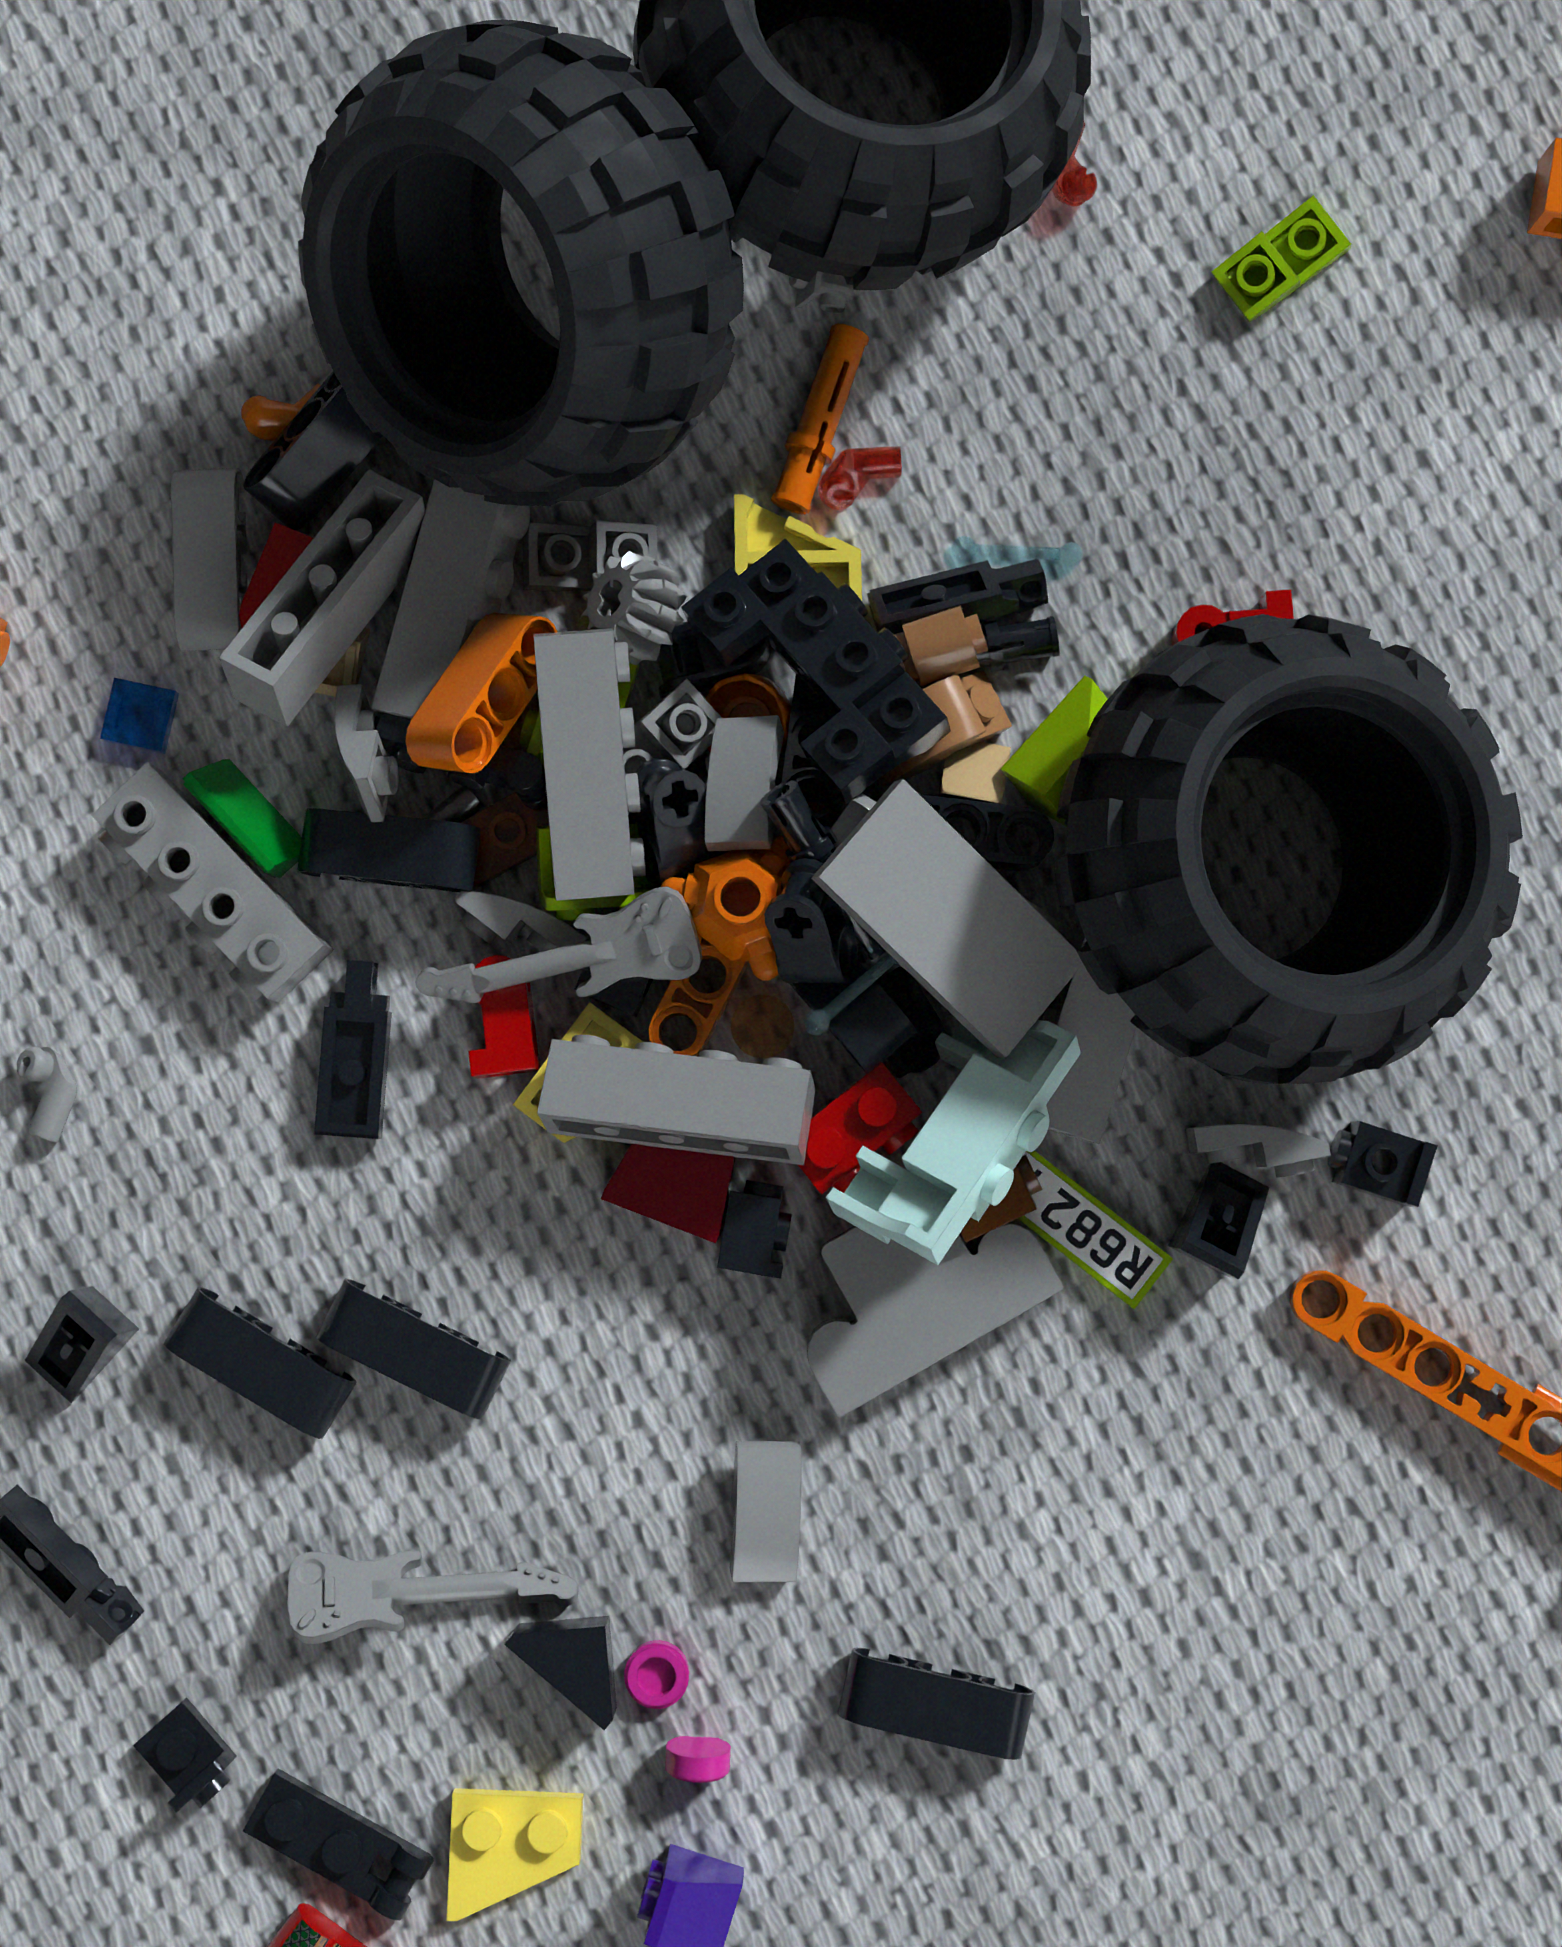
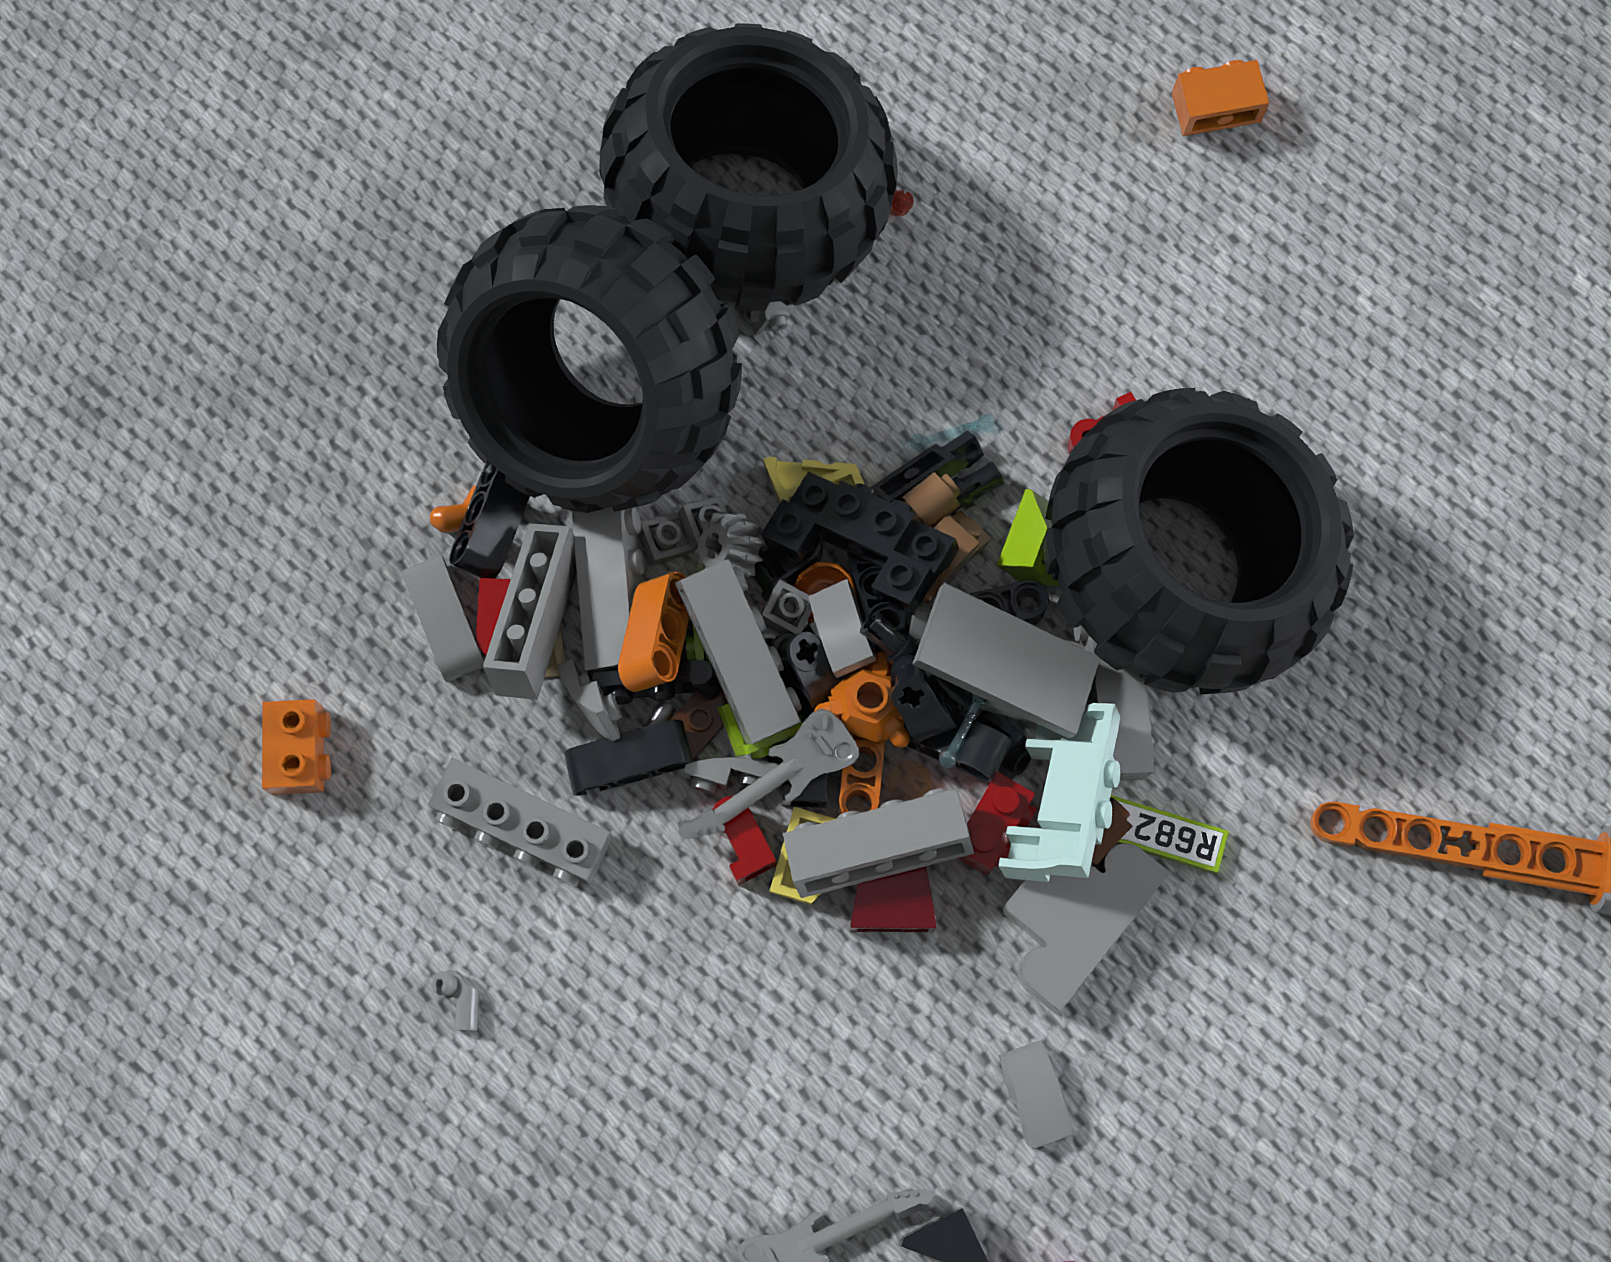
camera: 25 degrees left, 10 degrees down
black slope [25,1286,139,1403] -> none
clear blue tile [100,678,179,754] -> none
black beam [164,1287,357,1439] -> none
green slope [182,759,302,878] -> none
black hinge [314,960,392,1139] -> none
black beam [316,1278,511,1419] -> none
dark pink tile [624,1640,690,1709] -> none
black brick [717,1180,792,1279] -> none
orange pin [771,323,870,515] -> none
clear red arm [818,446,902,511] -> none
black beam [837,1648,1036,1760] -> none
tan slope [938,742,1011,804] -> none
black slope [1168,1162,1270,1279] -> none
light grey slope [1185,1124,1331,1178] -> none
lime slope [1211,195,1352,323] -> none
black brick [1328,1121,1438,1207] -> none

